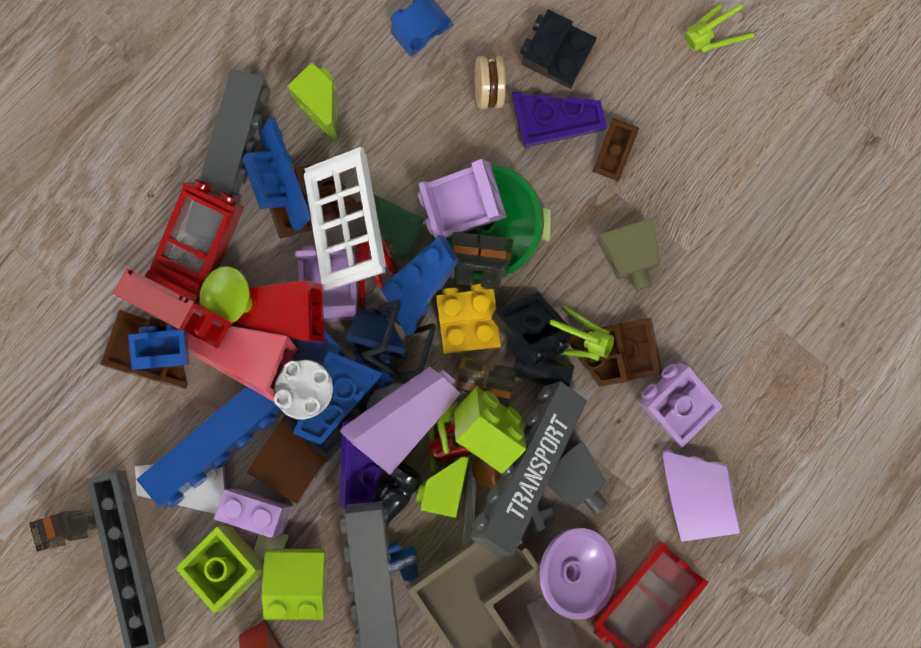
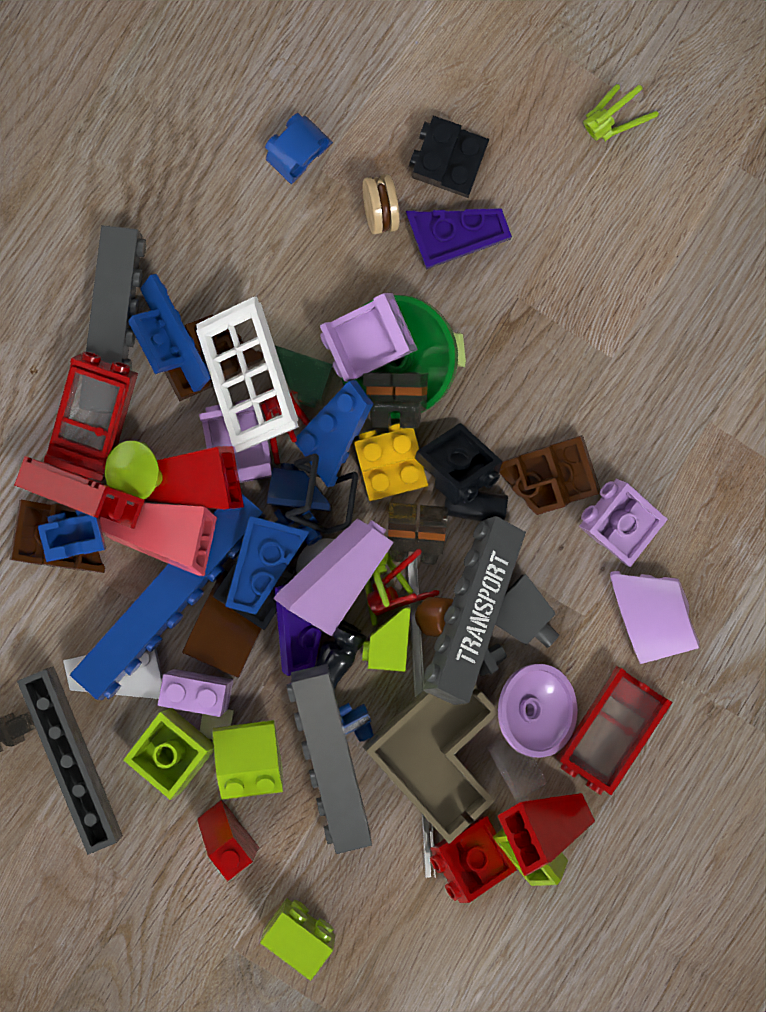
camera: 10 degrees left, 5 degrees up
white dish [274,360,333,419] -> none
lime slope [287,63,339,142] -> none
lime brick [454,386,526,474] -> none
lime plant [550,305,614,361] -> none
reddish brown slope [592,118,639,181] -> none
olive torso [597,218,660,291] -> none

